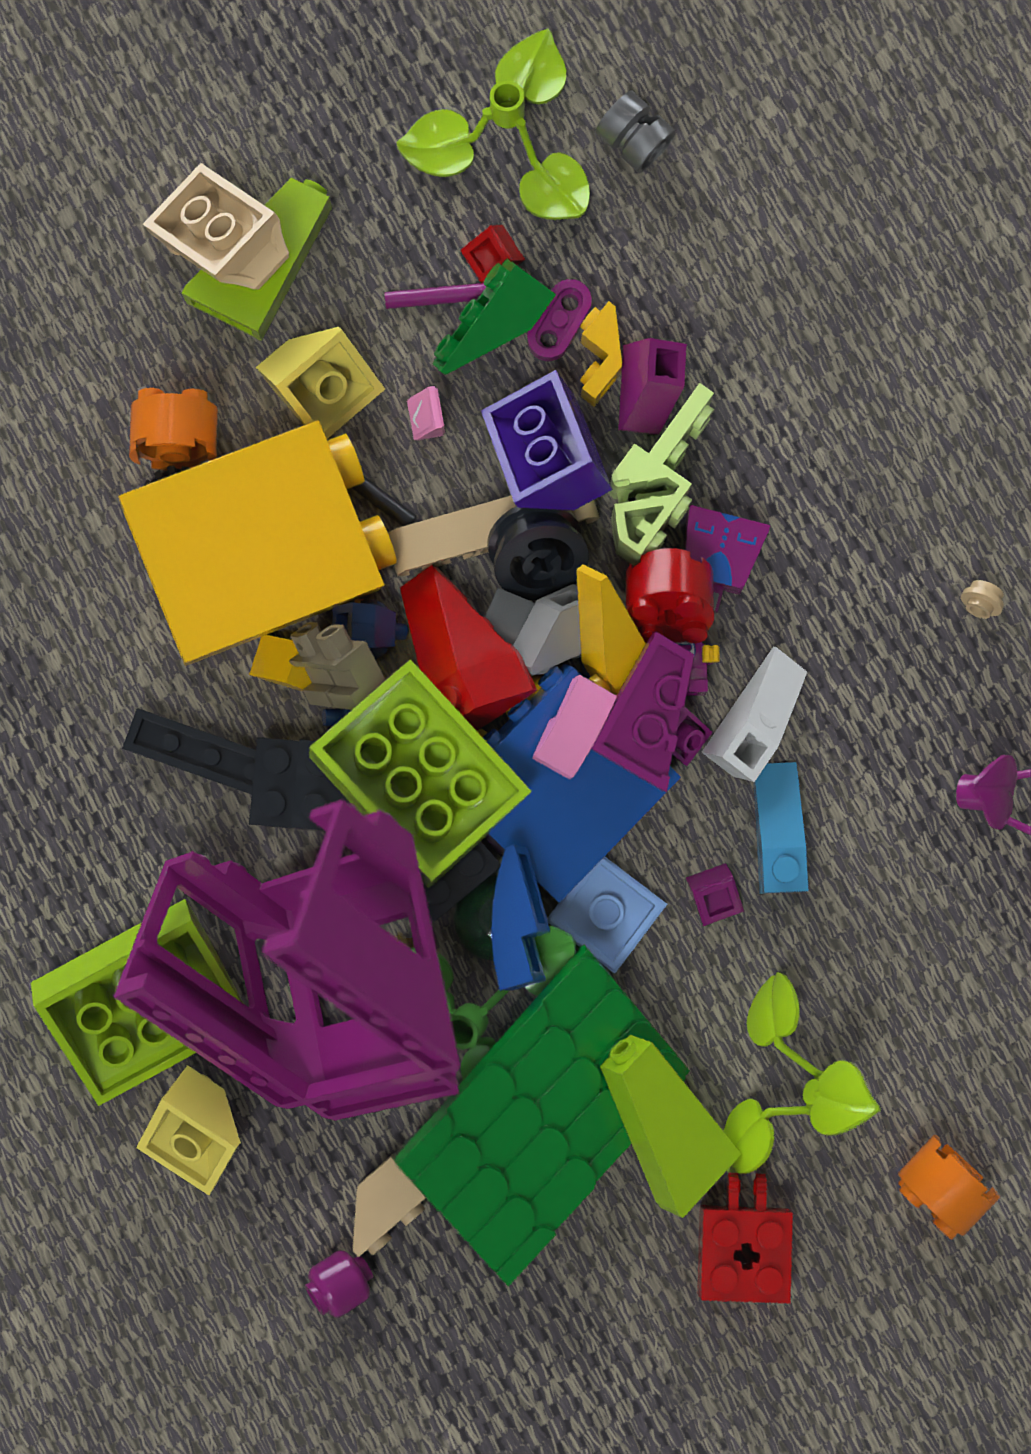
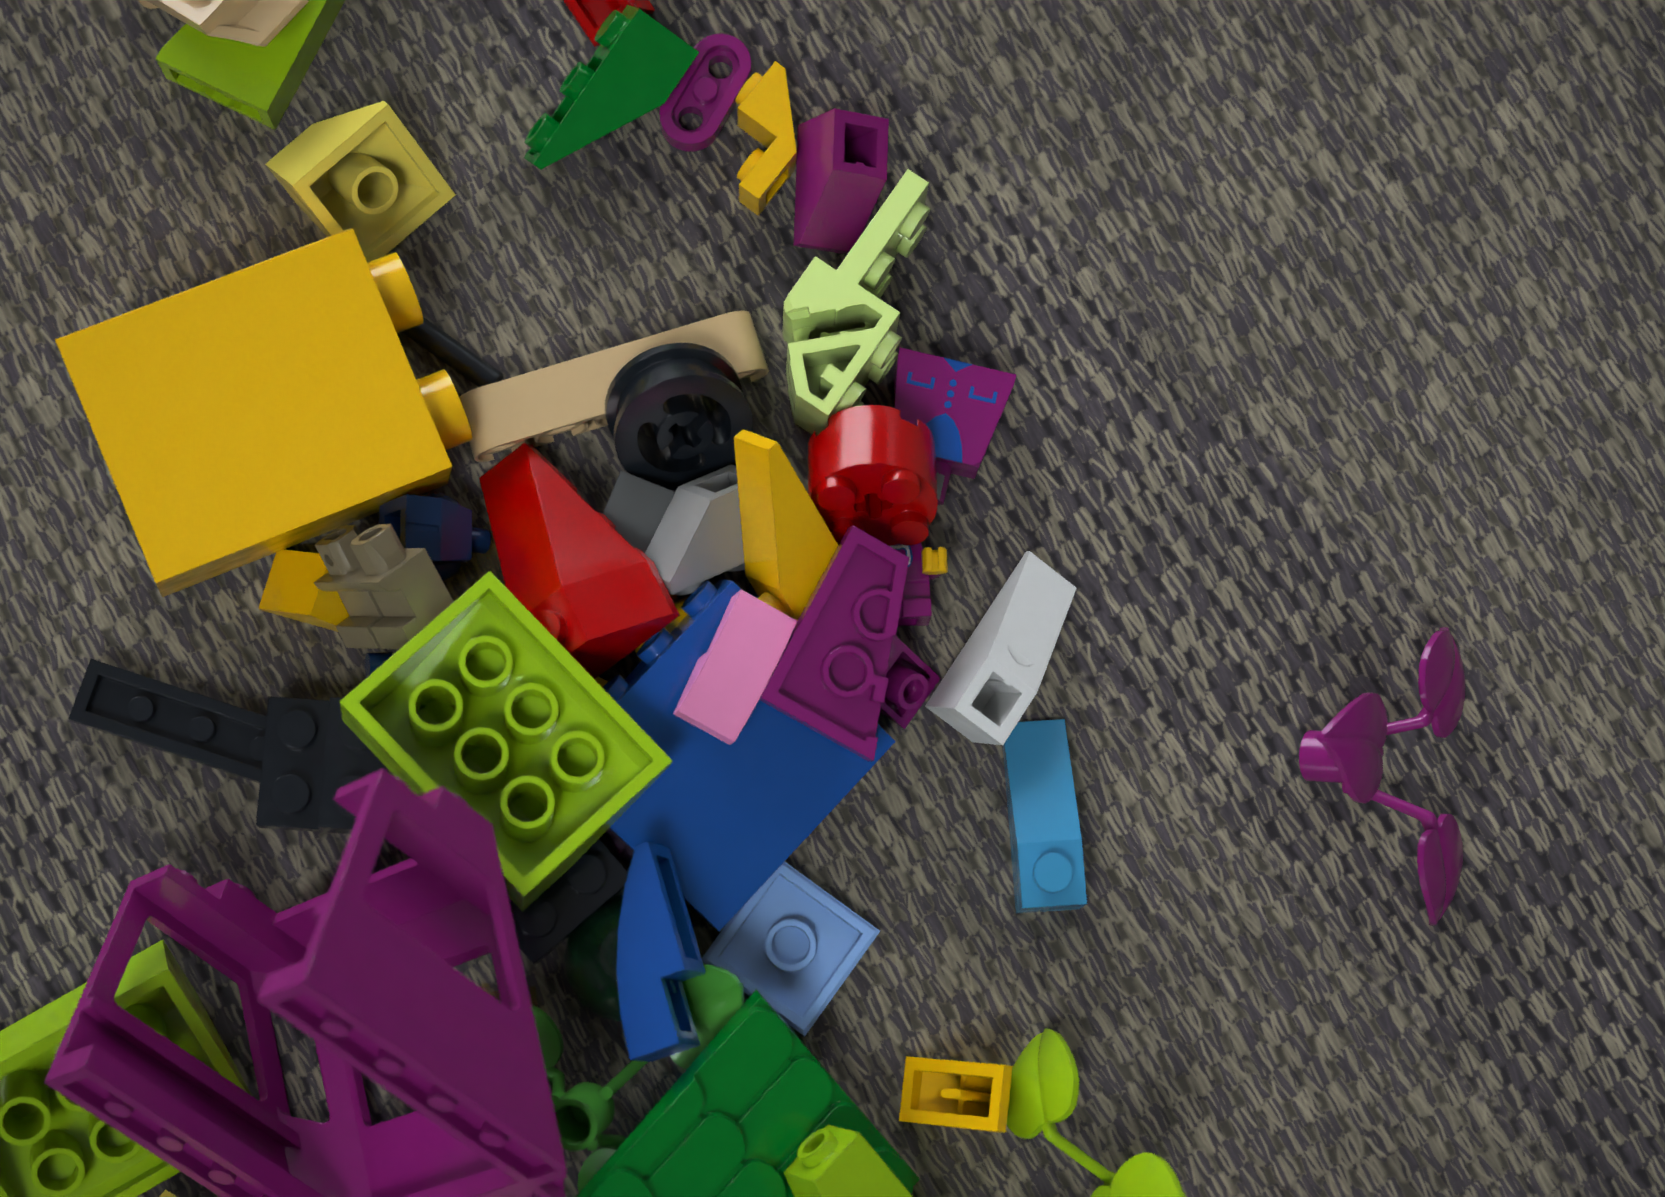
camera: 10 degrees left, 5 degrees down
orange brick [129,388,218,471] -> none
magenta bar [384,283,486,309] -> none
bright pink slope [407,386,445,440] -> none
dark purple slope [481,370,613,510] -> none
magenta slope [686,863,744,926] -> none
tan plate [961,580,1004,619] -> none
none -> yellow slope [899,1056,1012,1133]

